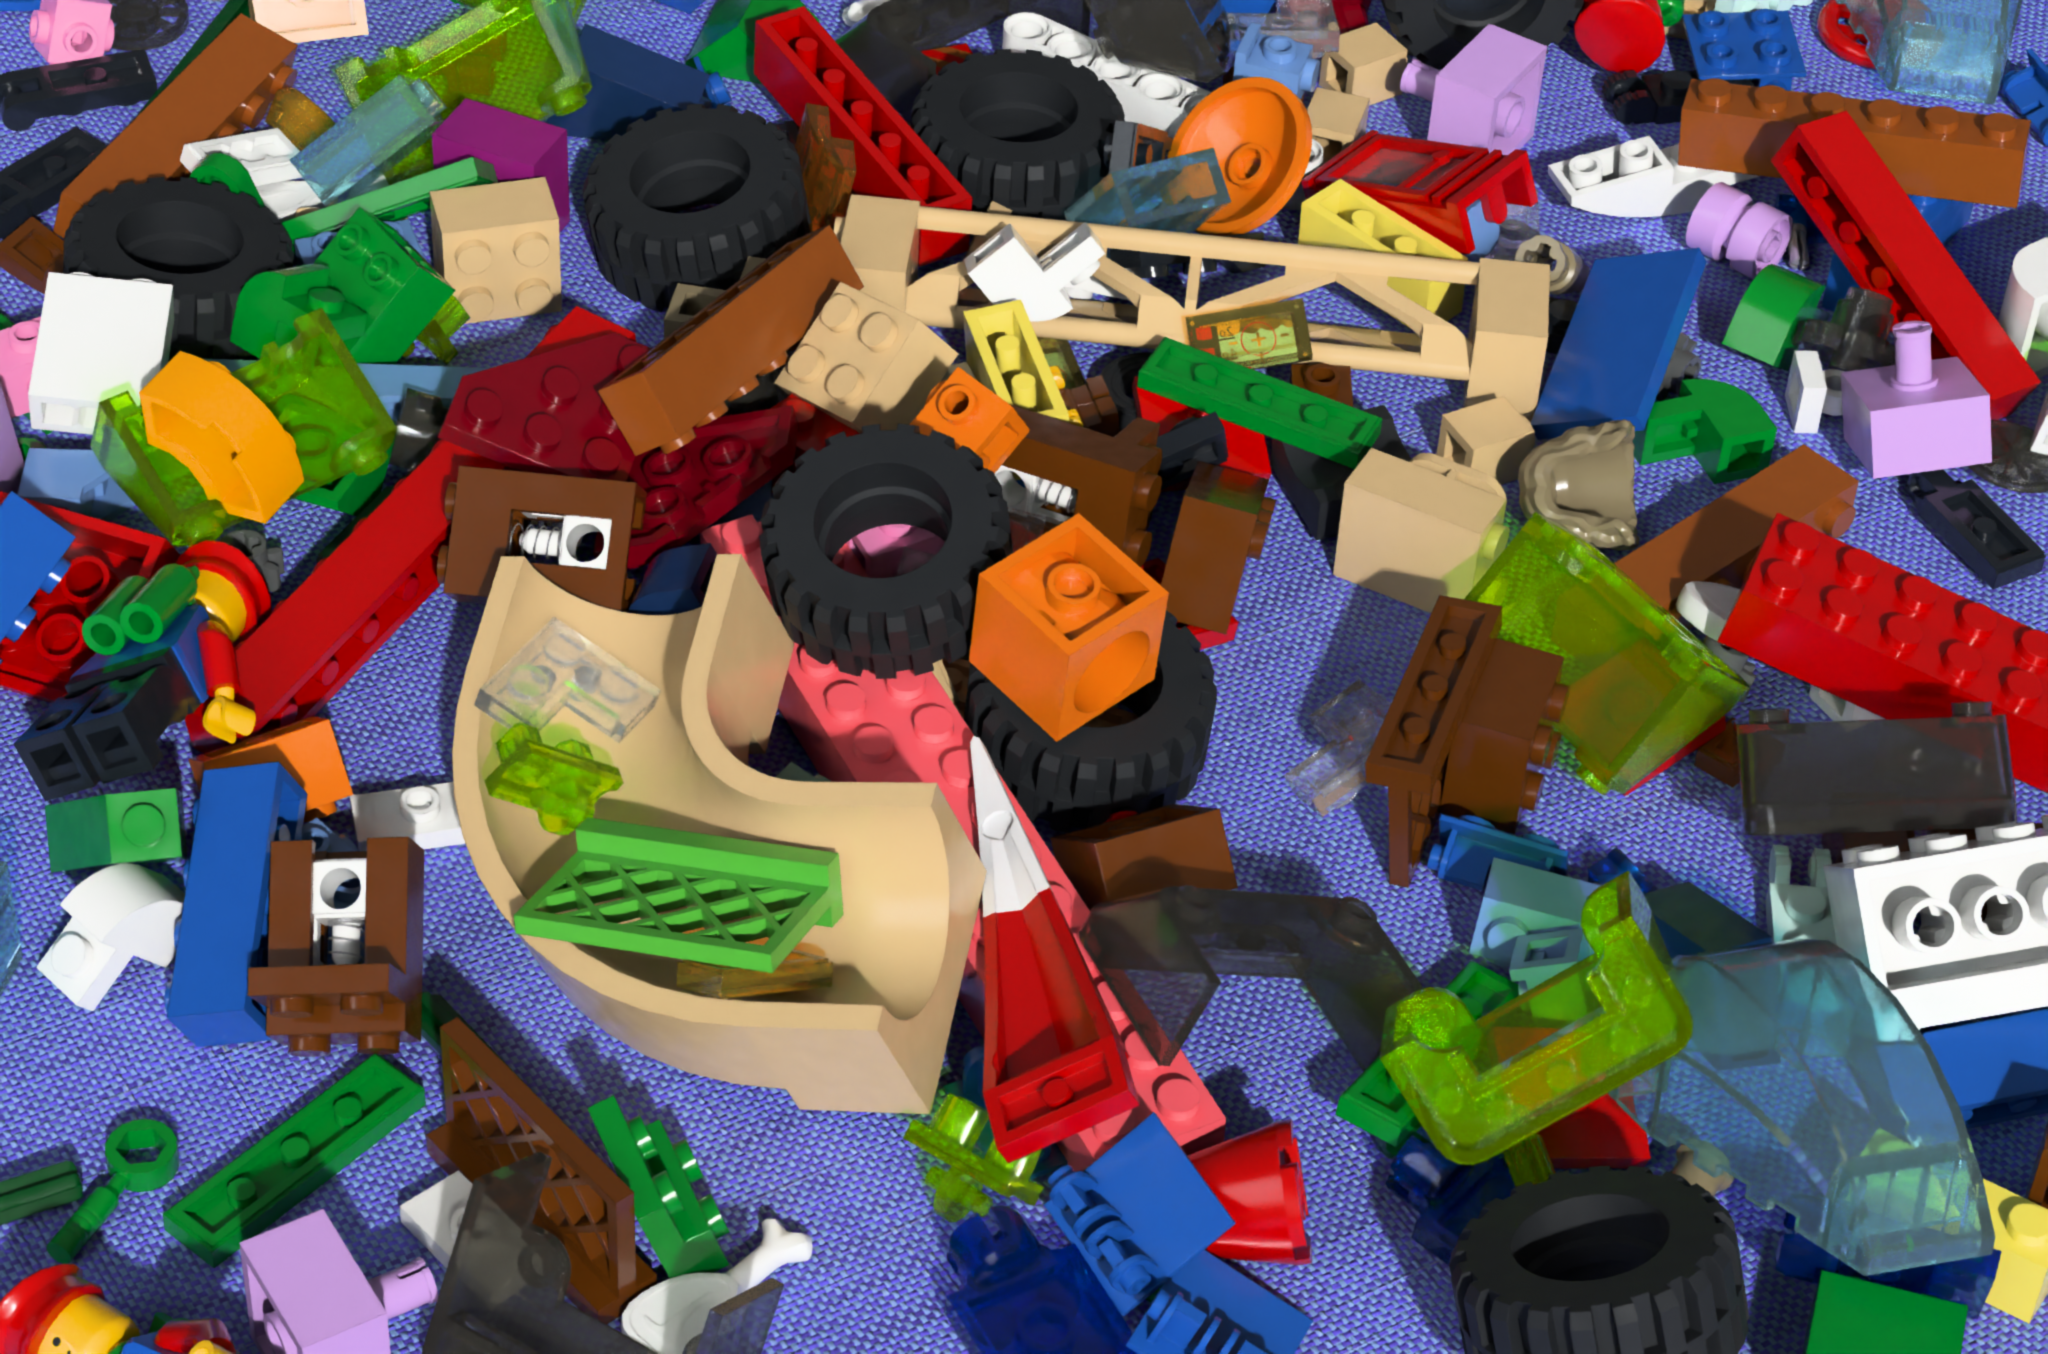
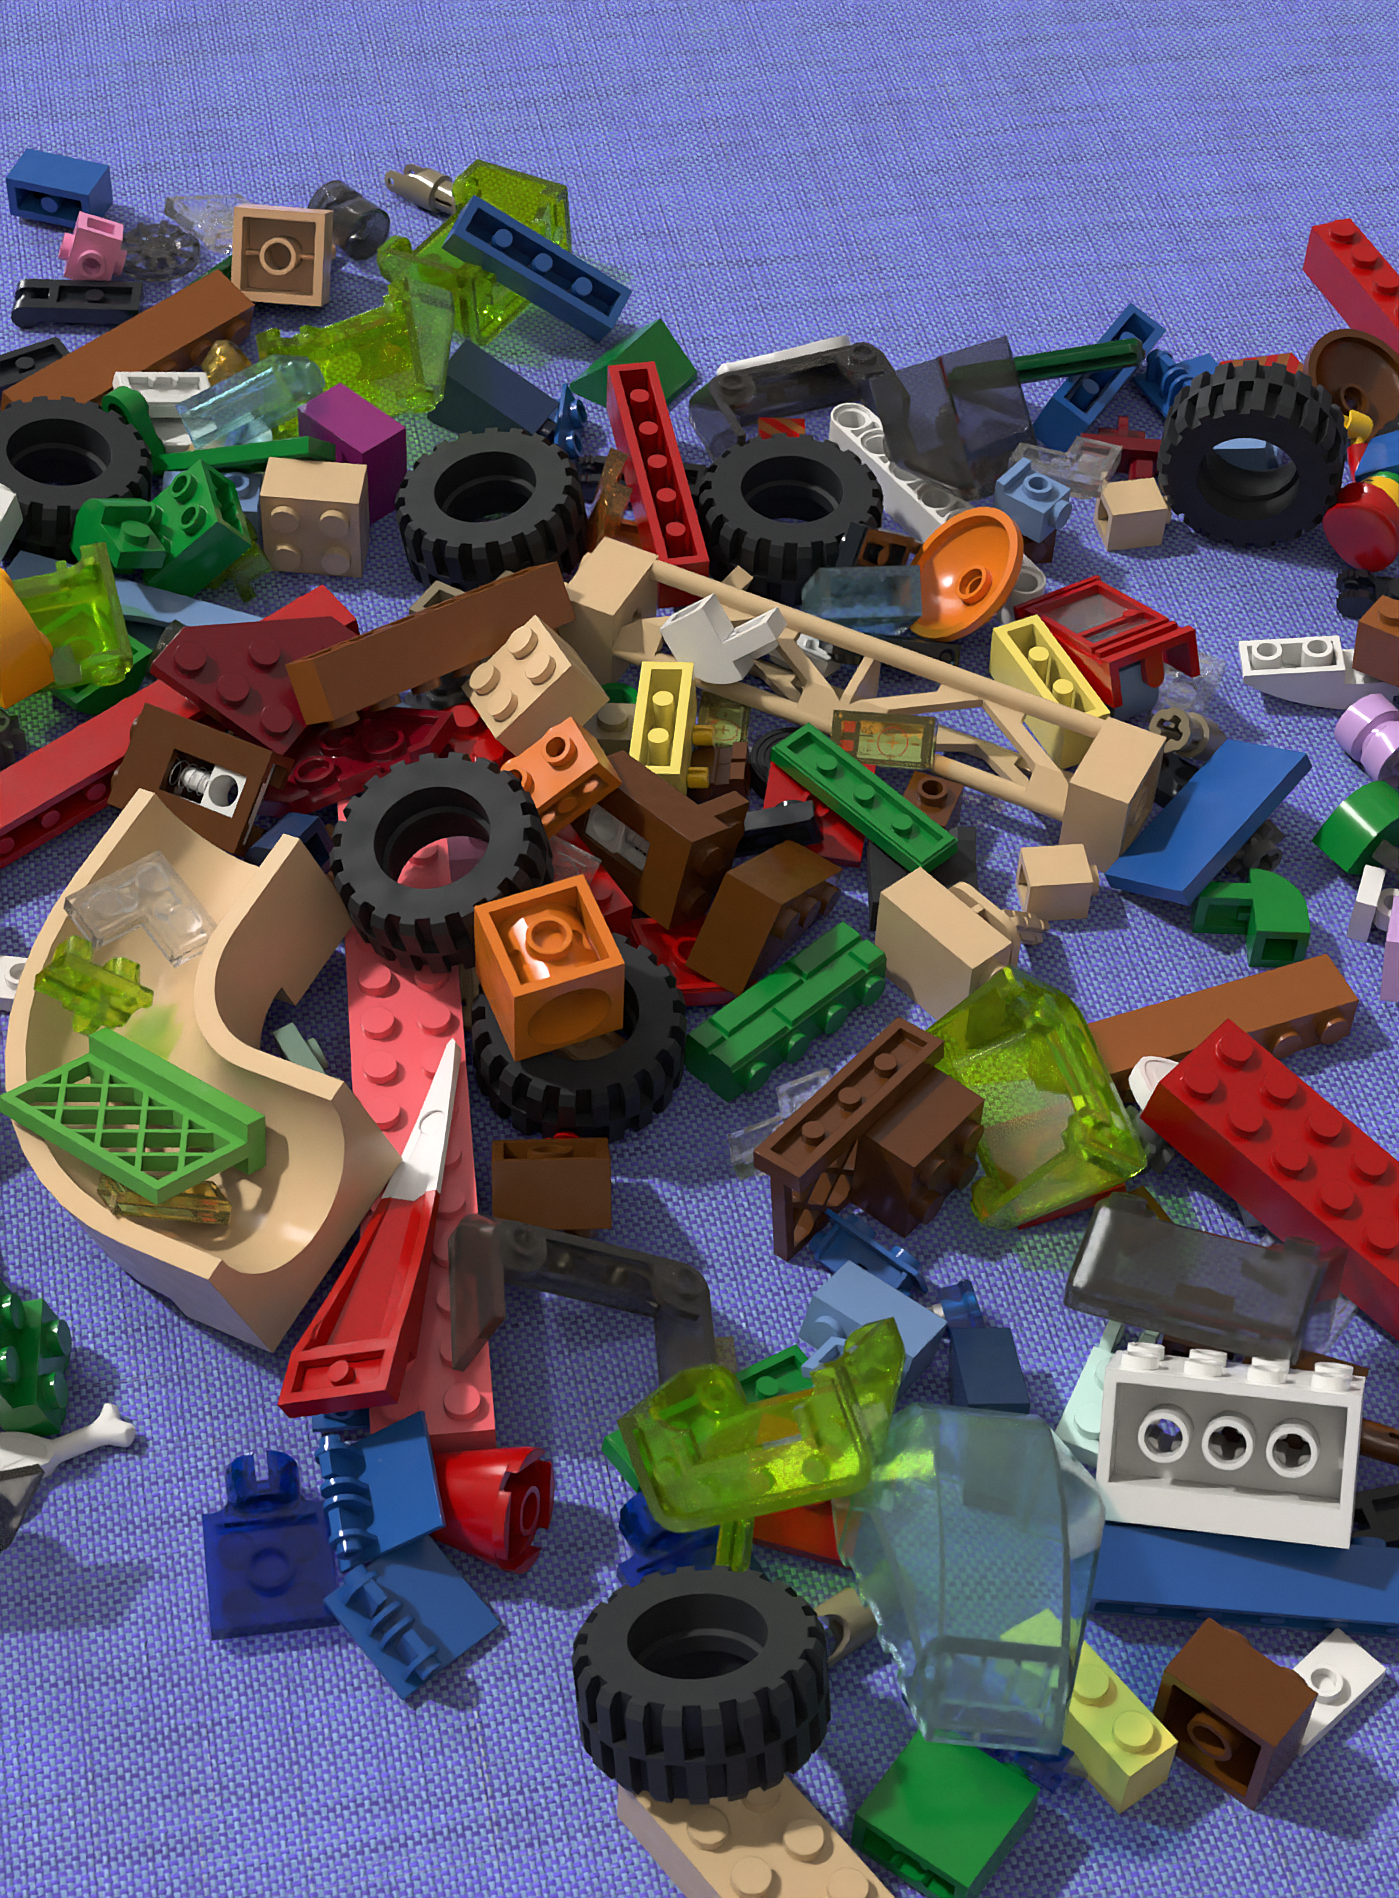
camera: 20 degrees right, 5 degrees up
clear neon green hips [903,1092,1044,1222] -> none
tan brick [1307,87,1370,165] -> none
lavender brick [1400,24,1547,155] -> none
dark tan hair [1518,419,1640,551] -> none
none -> green brick [684,921,887,1103]

